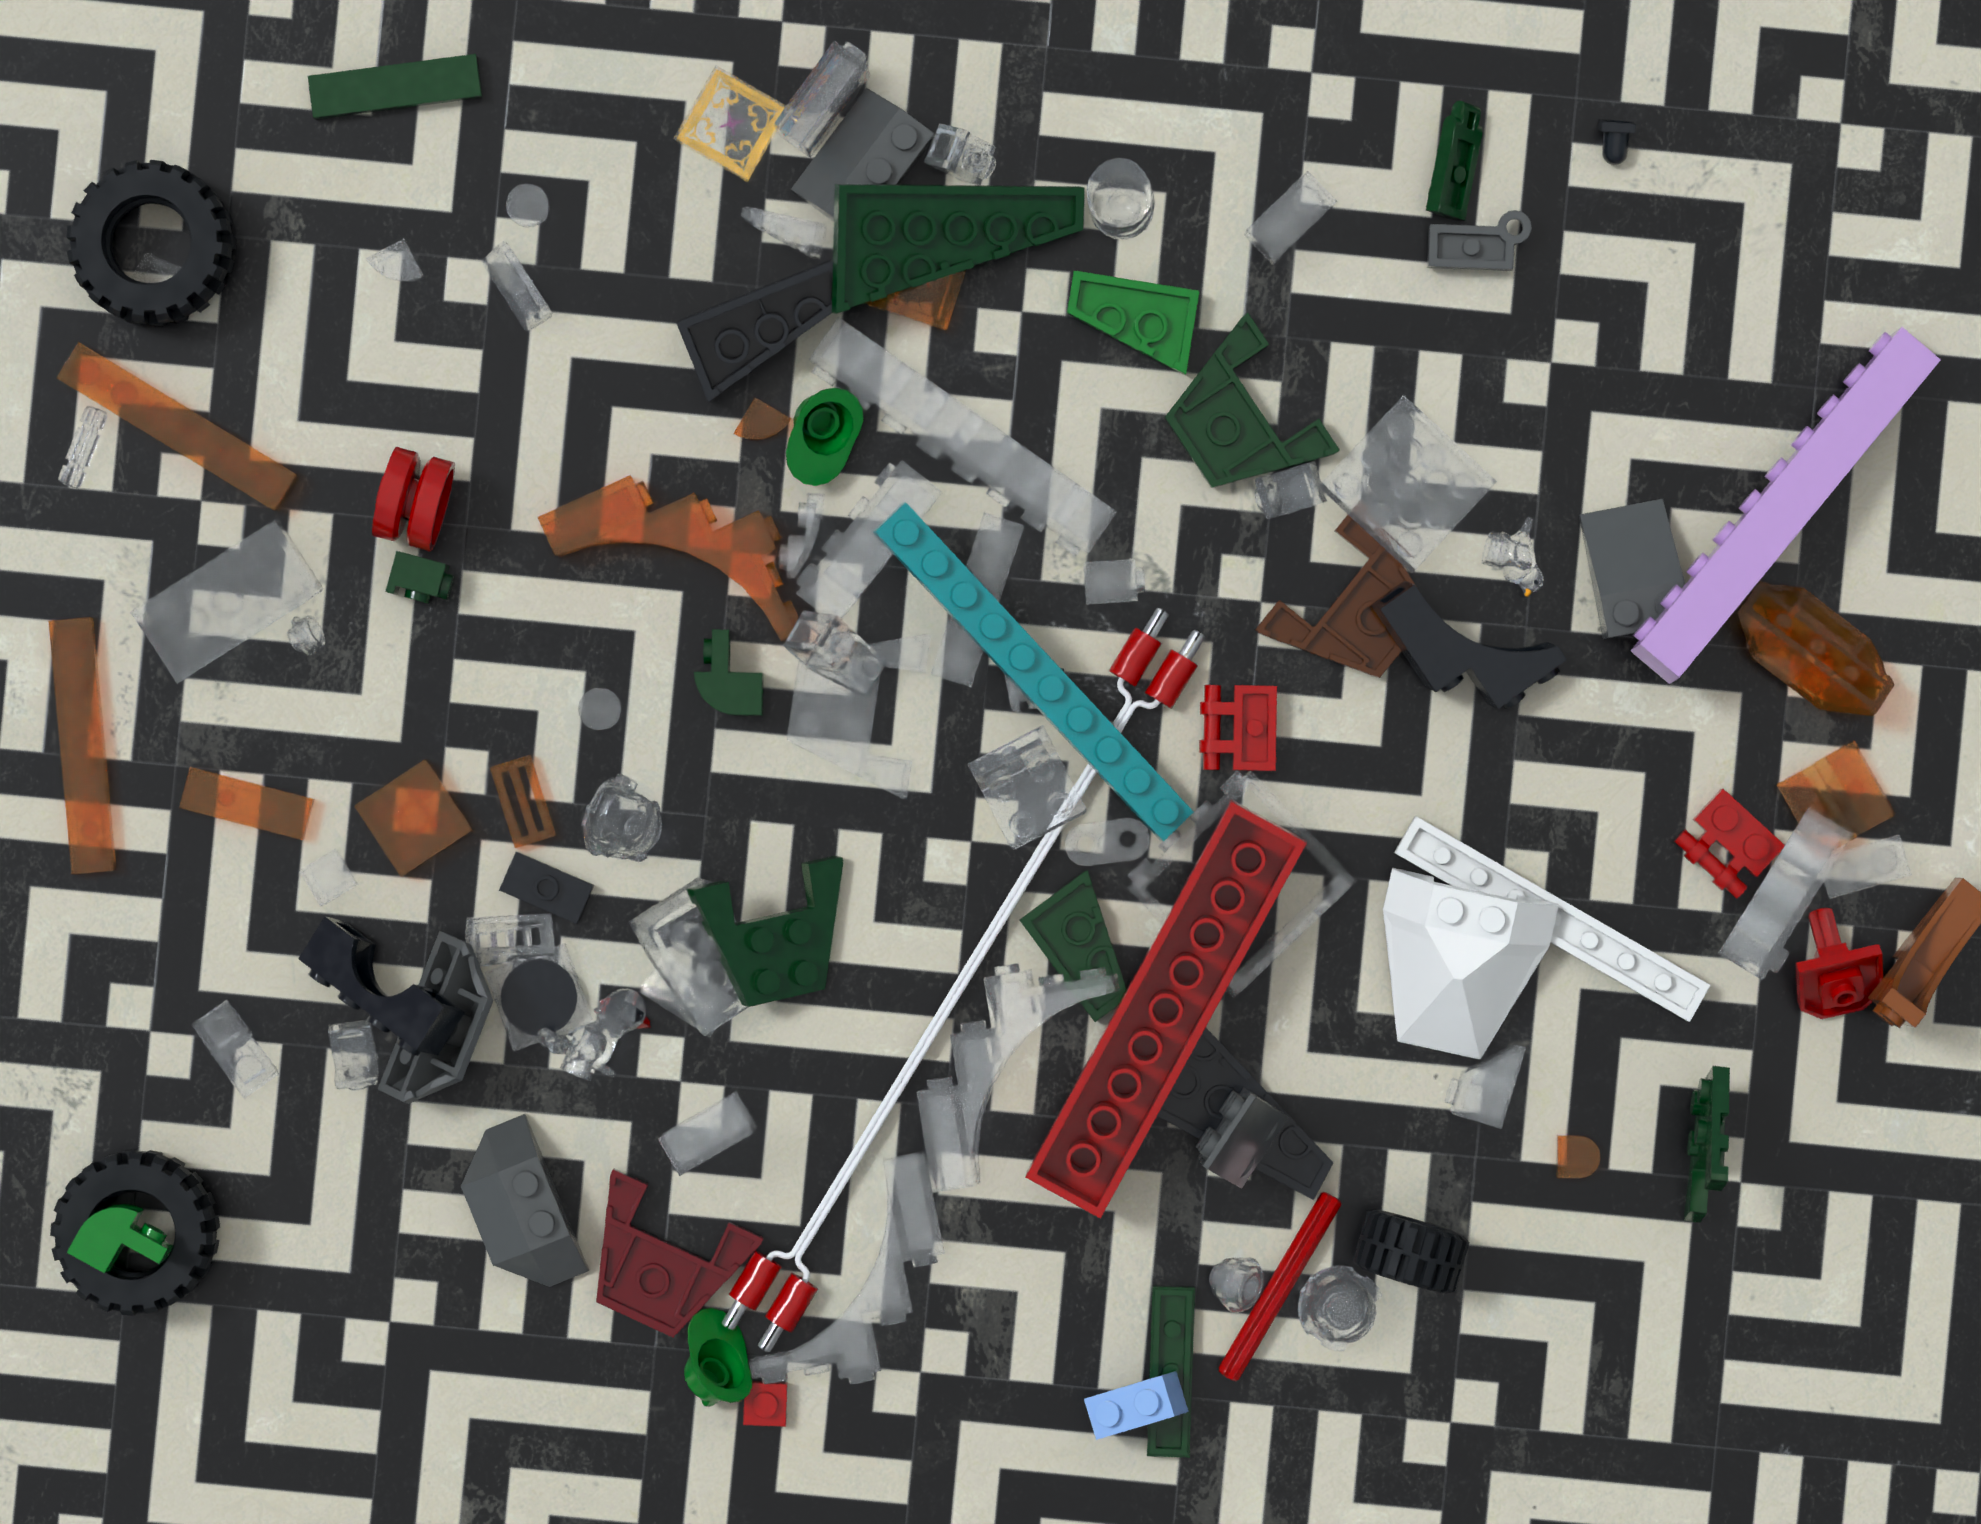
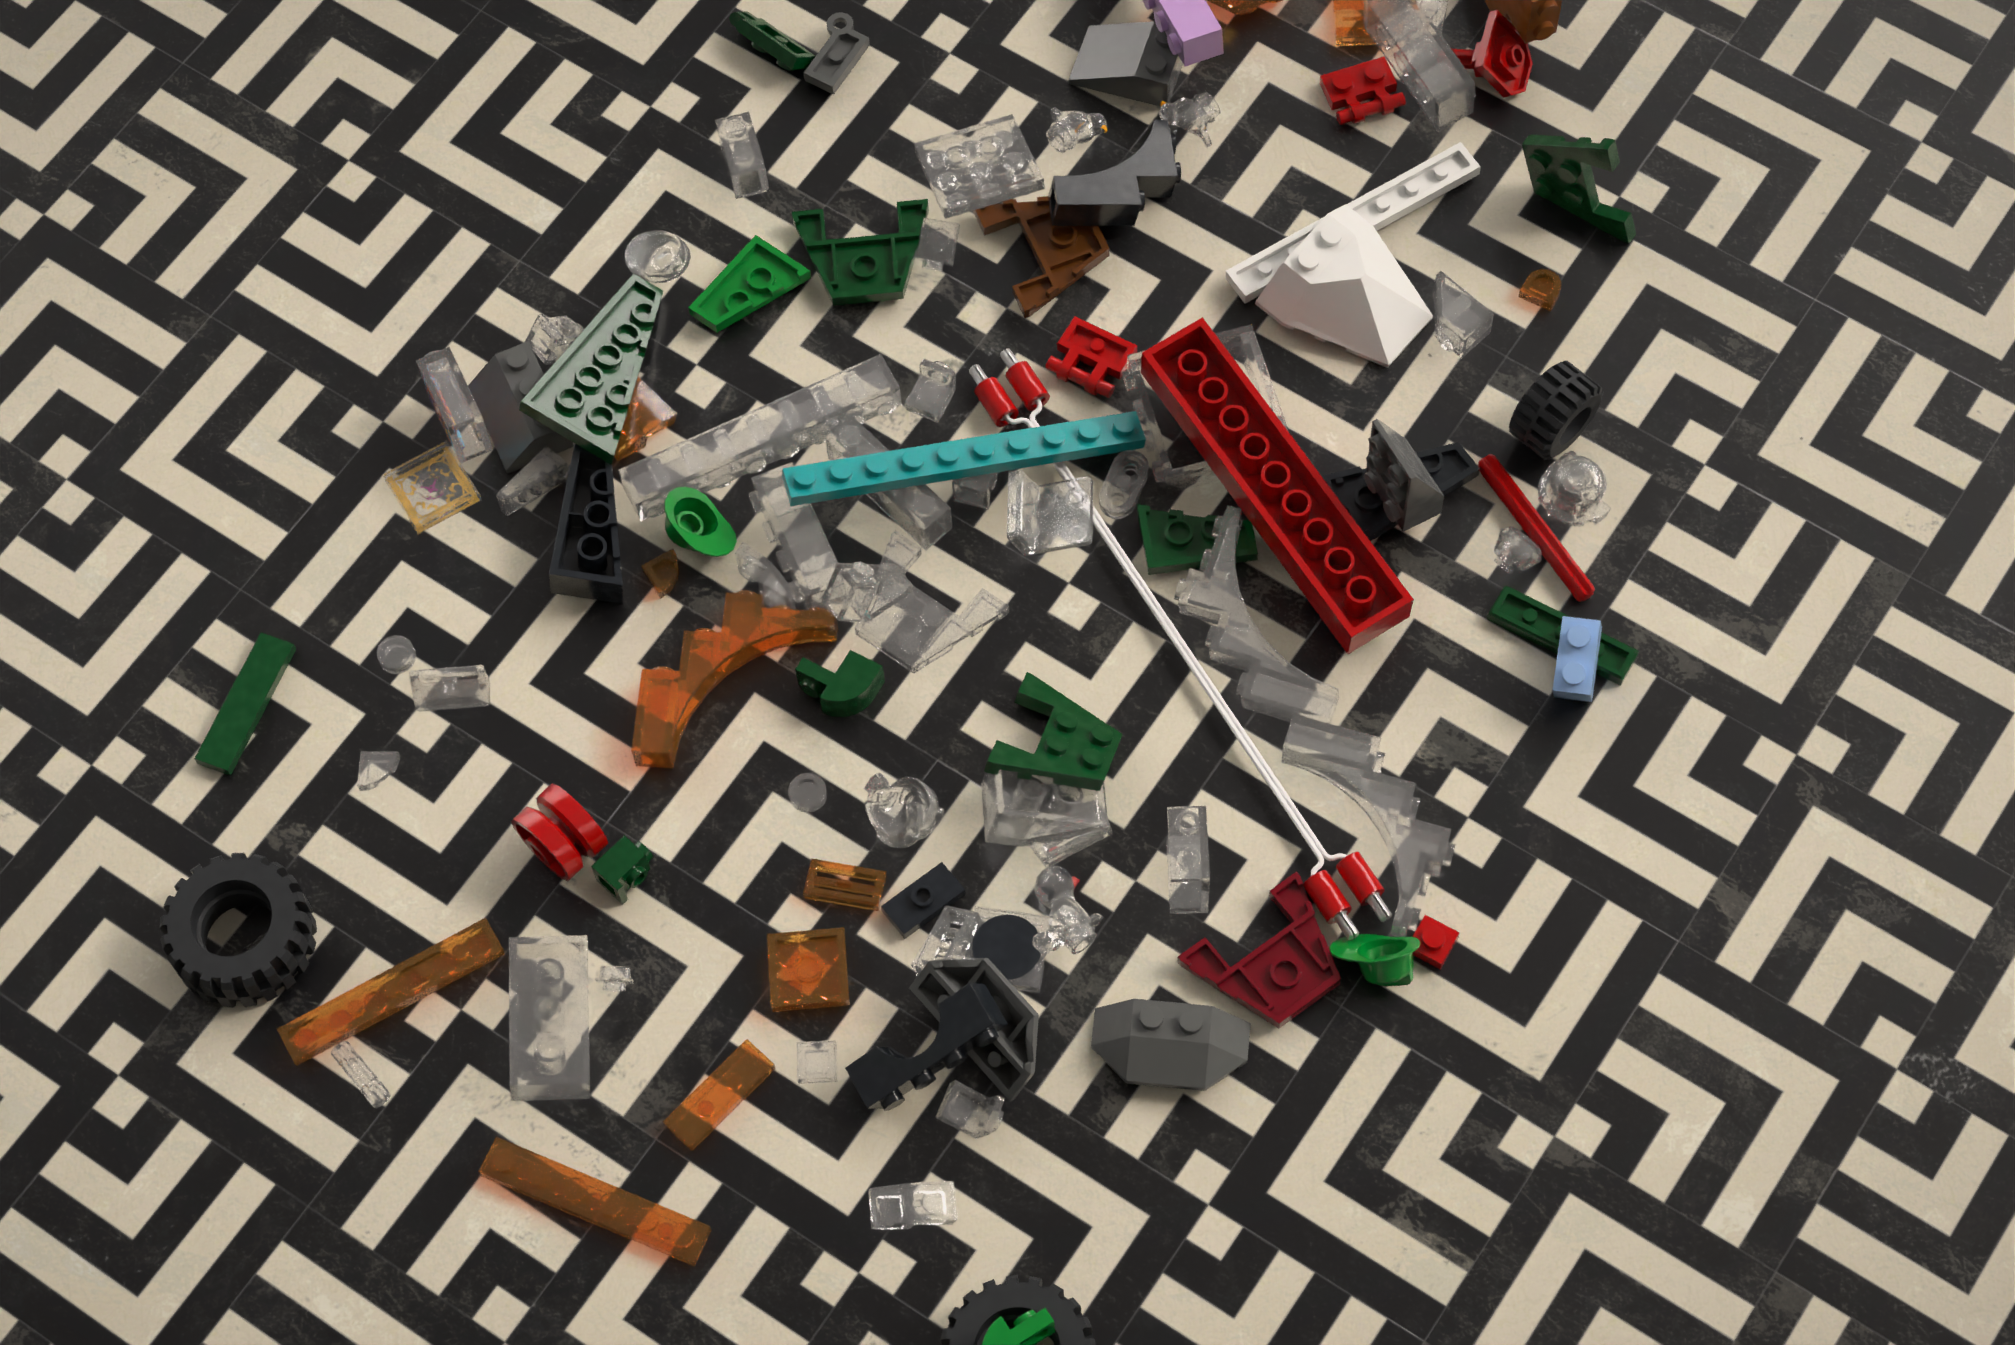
camera: 55 degrees left, 25 degrees down
none -> clear animal [1159,91,1221,148]

